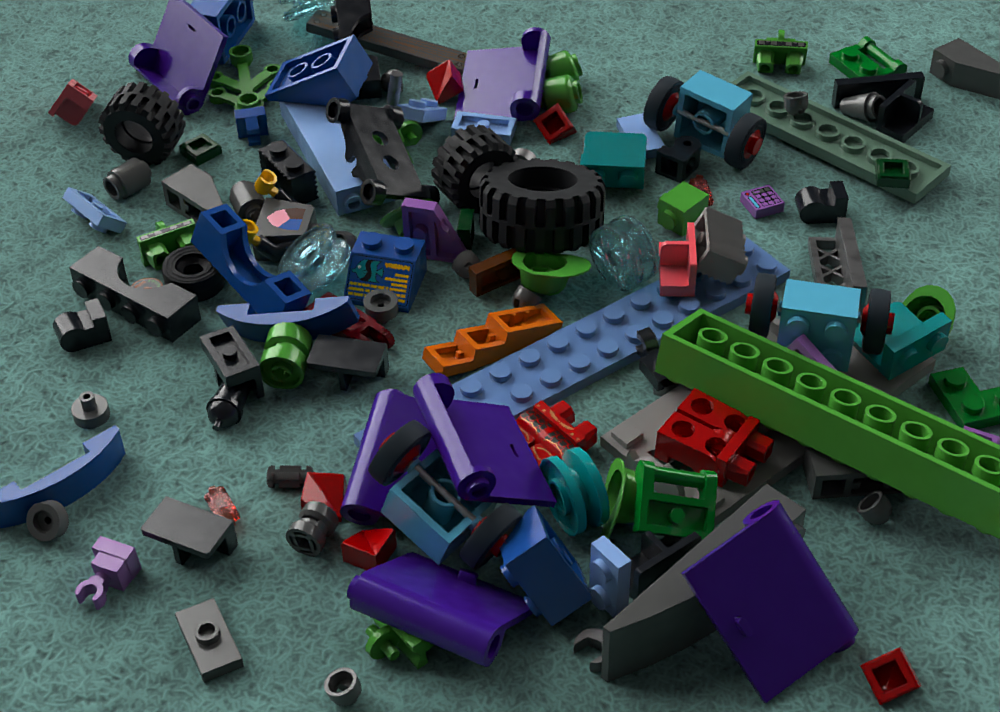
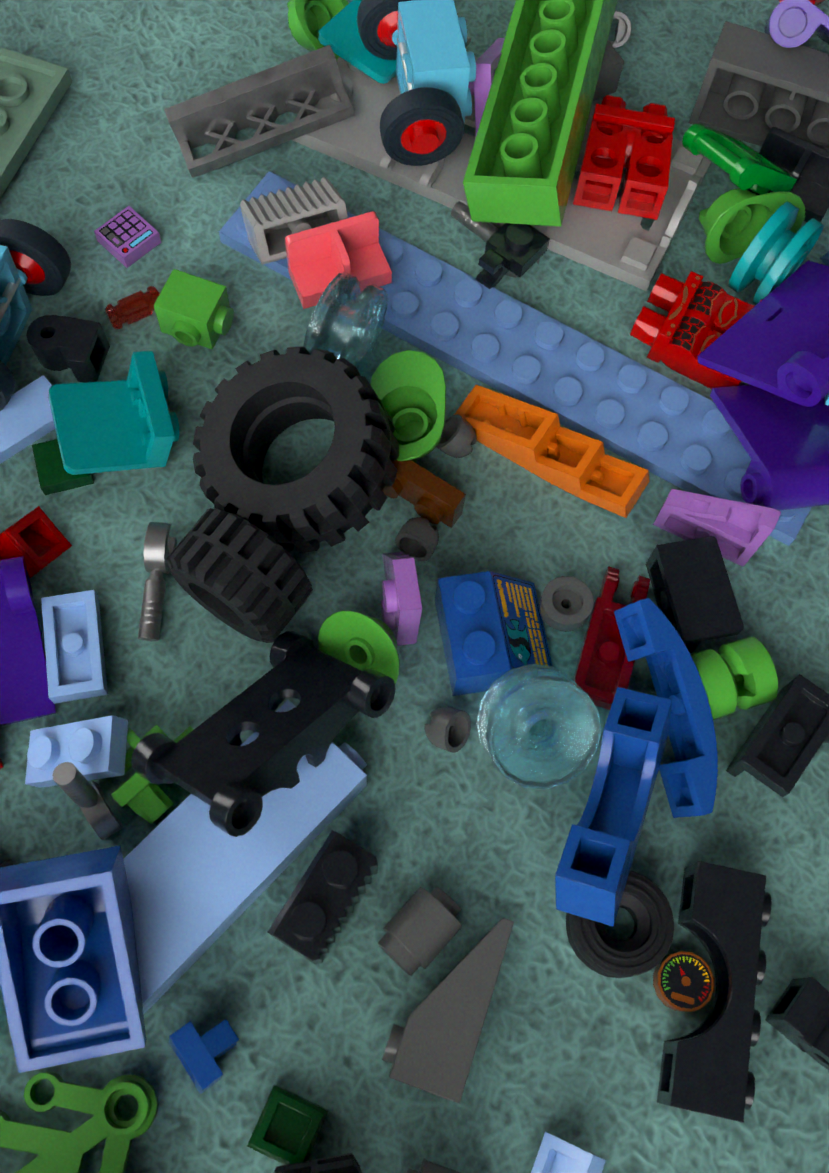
camera: 120 degrees left, 25 degrees up
bright green hips [136,218,196,271] -> none
torso [243,169,333,263] -> none
dark green tile [457,209,475,251] -> none
black leg [795,181,849,224] -> none
dark green tile [875,158,911,189] -> none
none -> medium lavender wing [653,489,781,567]

